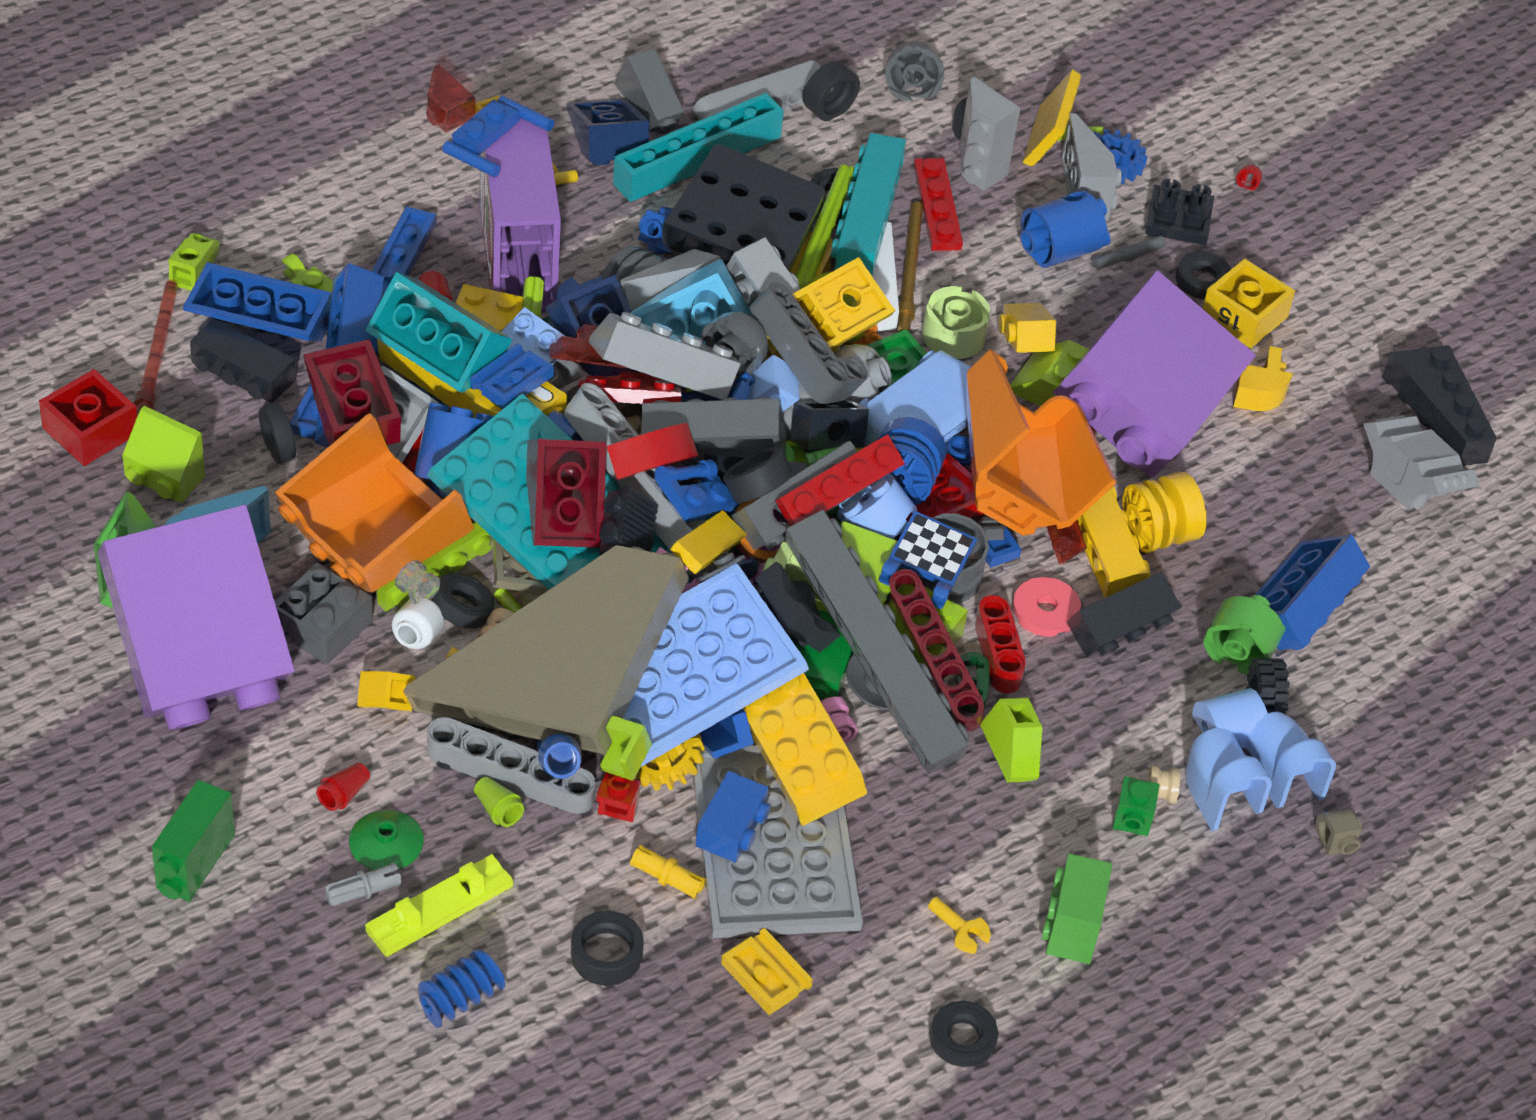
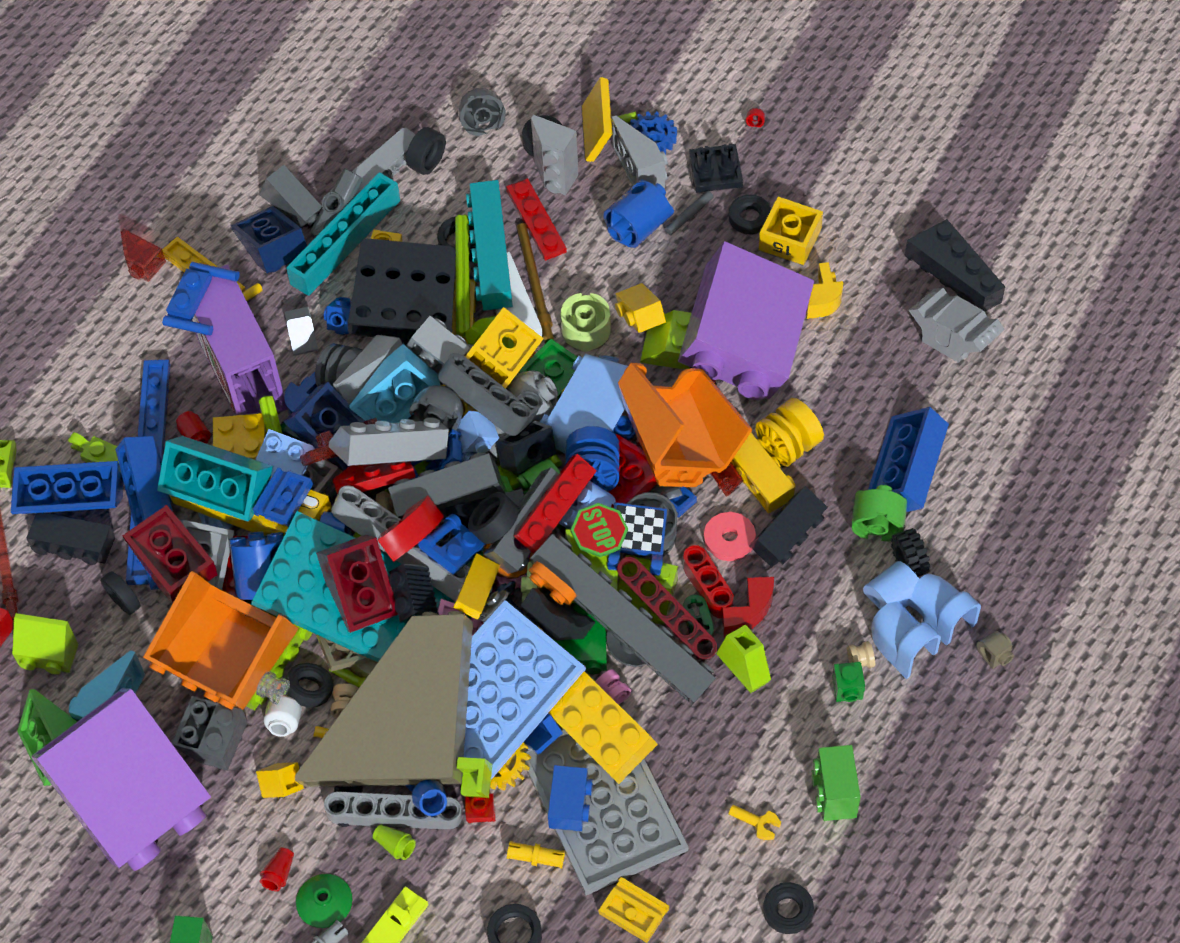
camera: 10 degrees left, 10 degrees up
none -> slope [285,307,318,356]
none -> dark grey piece [310,168,364,236]
none -> orange plate [529,561,577,605]
none -> piece [571,503,628,557]
none -> red brick [722,577,774,638]

